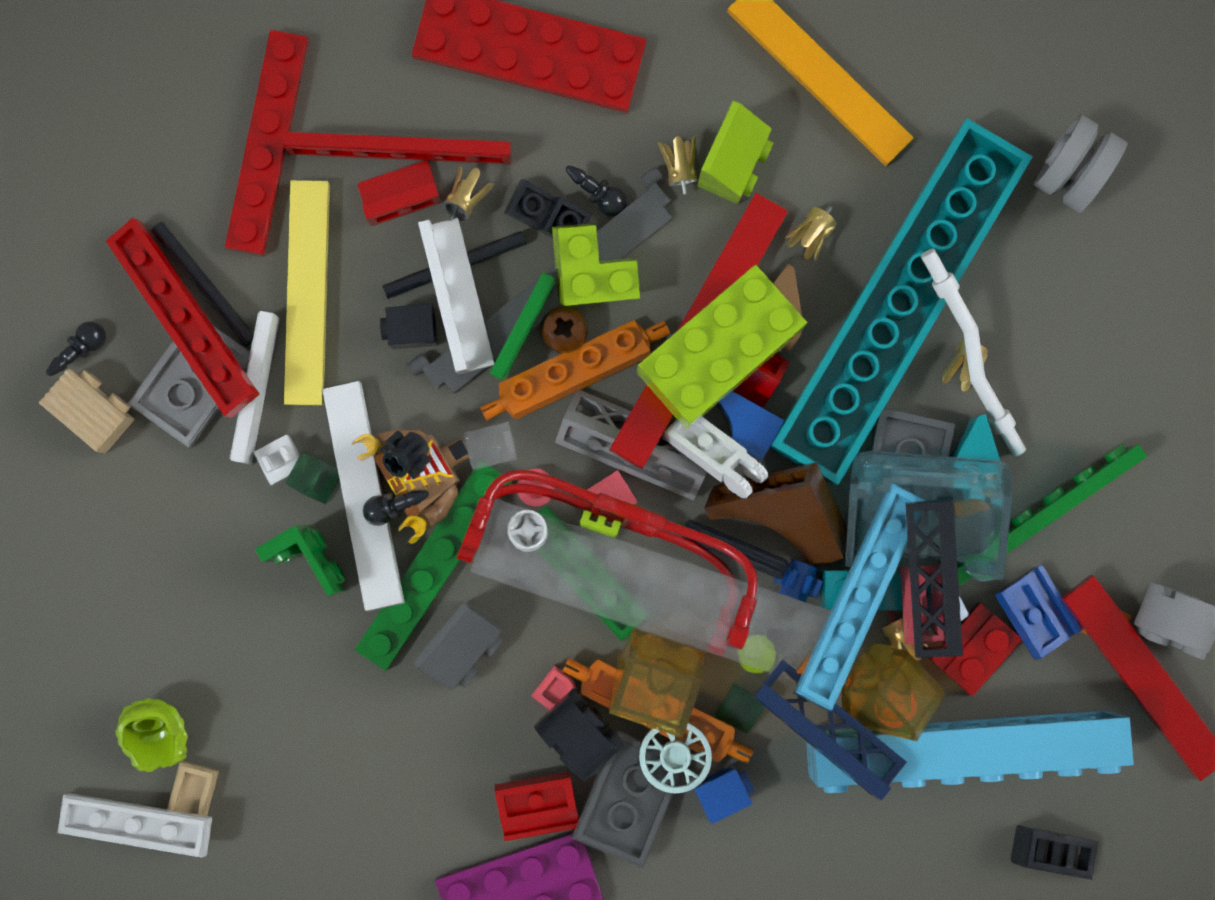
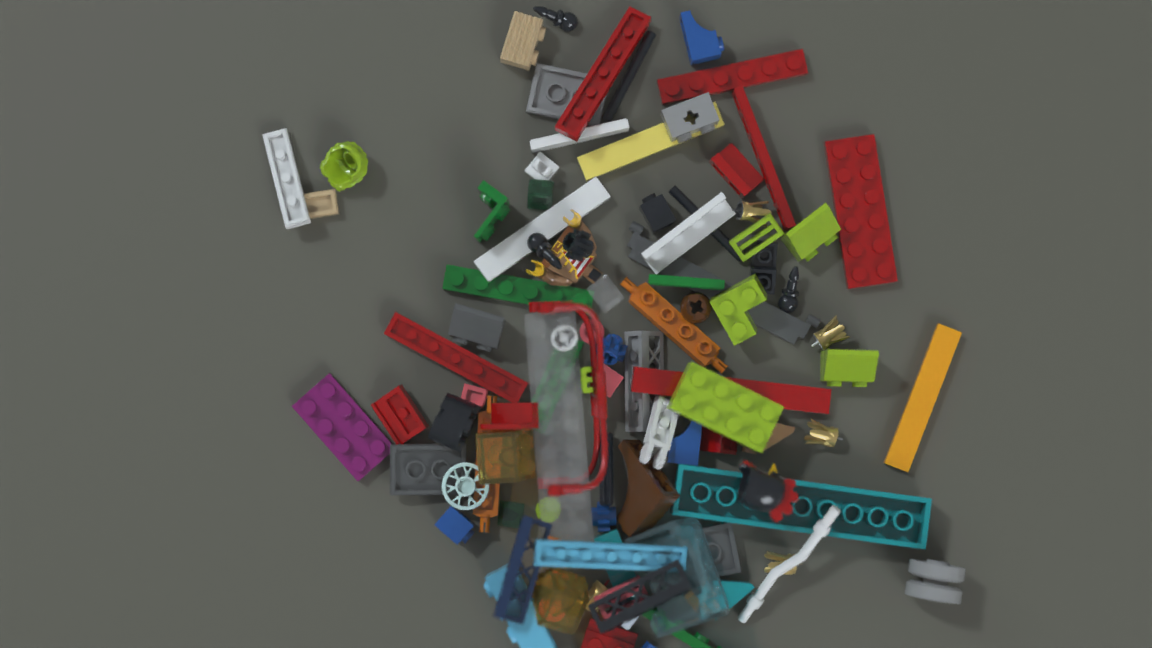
camera: 60 degrees right, 0 degrees up
none -> red plate [384,312,528,403]
none -> red panel [480,402,539,429]
none -> blue gear [596,334,628,365]
none -> light grey brick [660,92,719,143]
none -> blue arch [679,10,724,66]
none -> lime tile [729,212,785,262]
none -> black piece [737,460,799,522]
none -> lime slope [780,203,841,262]

